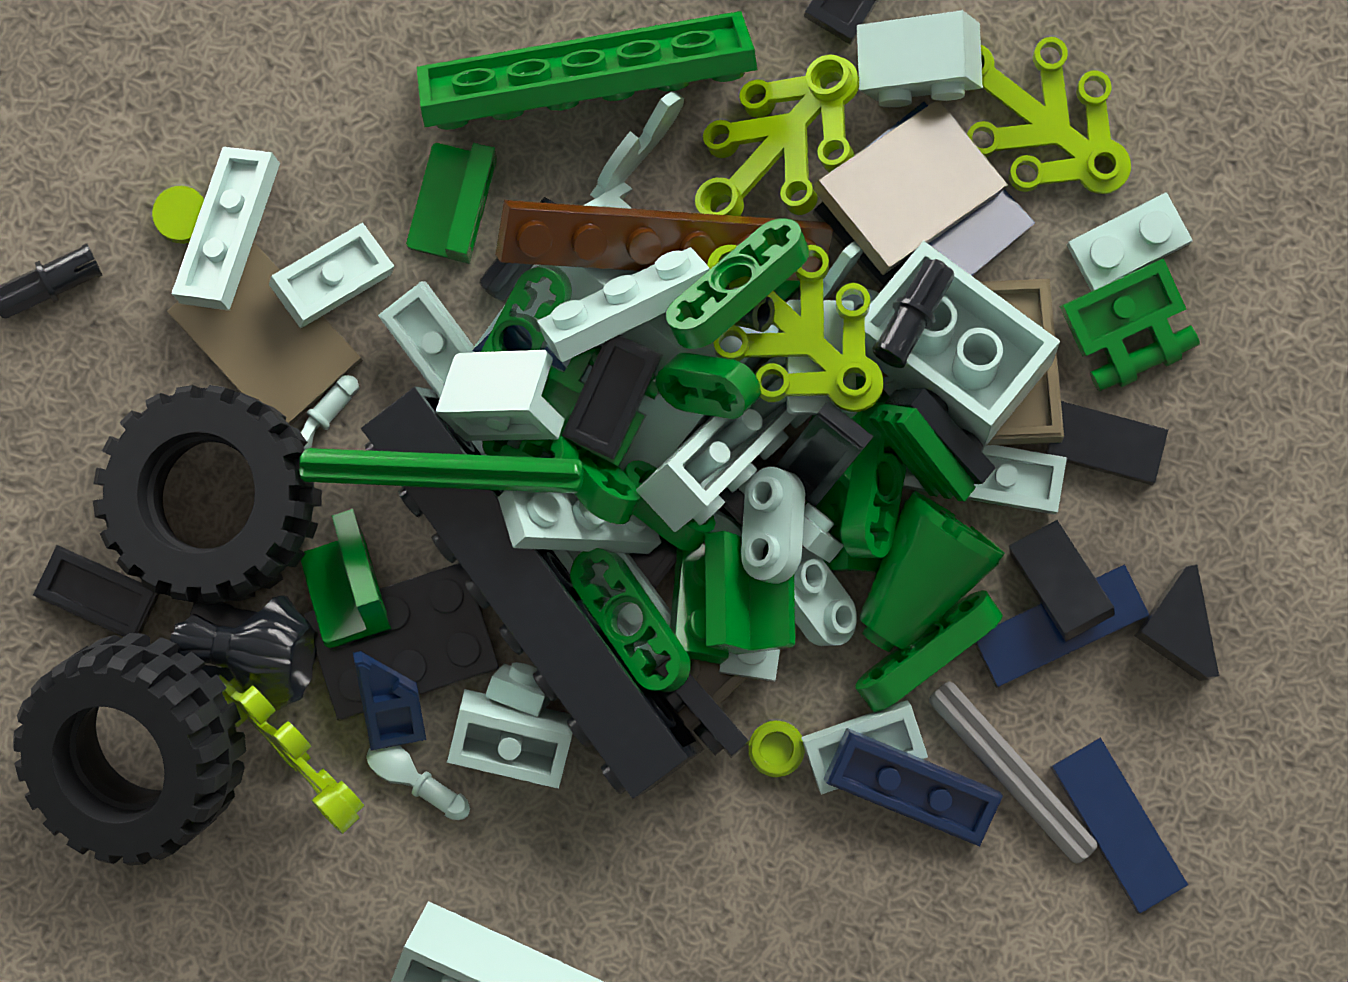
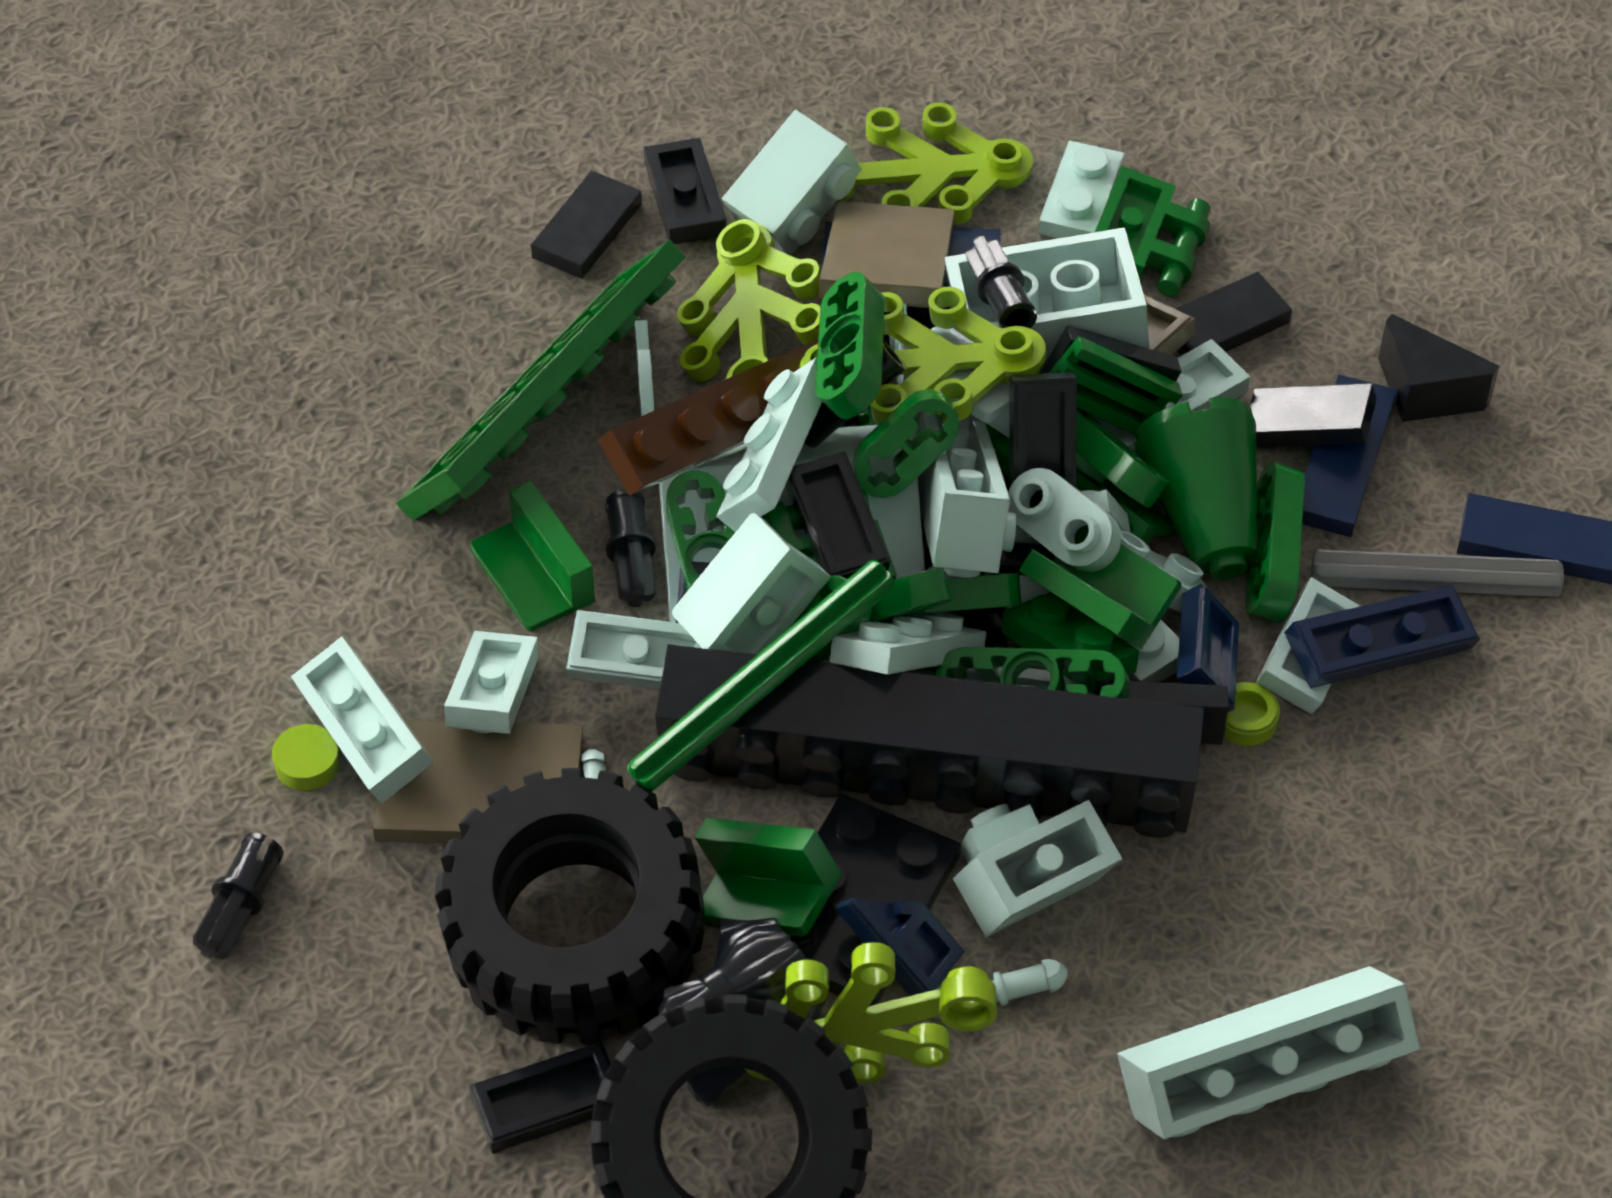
camera: 45 degrees left, 30 degrees down
none -> dark blue tile [1177,584,1239,712]

